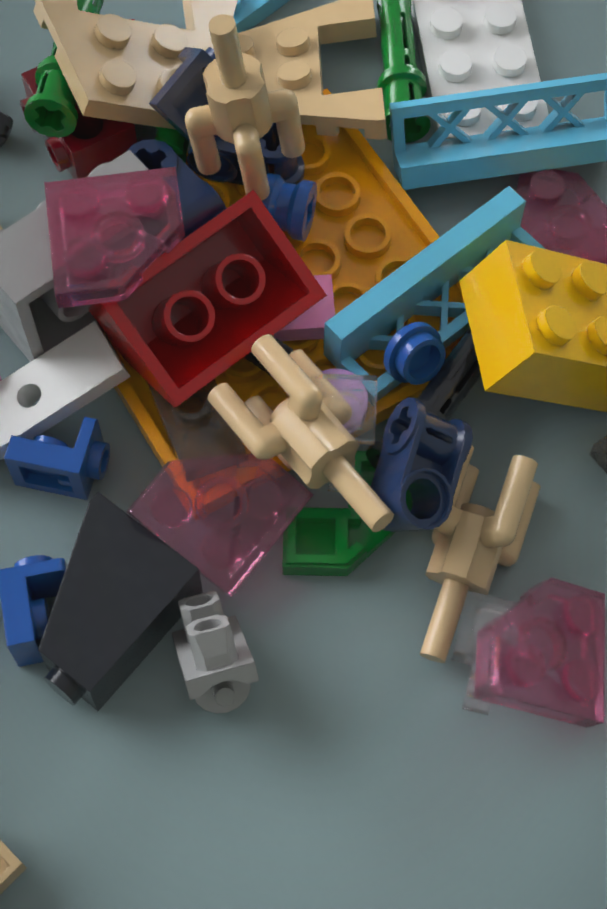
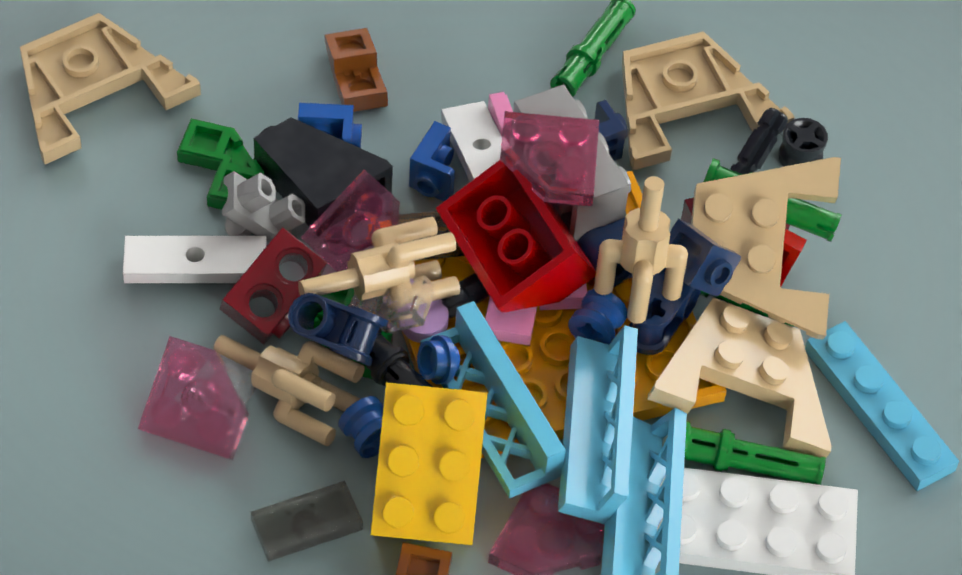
camera: 100 degrees right, 10 degrees down
none -> white tile [123,236,267,283]
none -> green tile [177,118,264,210]
none -> dark red brick [220,227,327,344]
none -> blue wheel [338,396,384,458]
none -> medium azure fence [558,325,638,524]

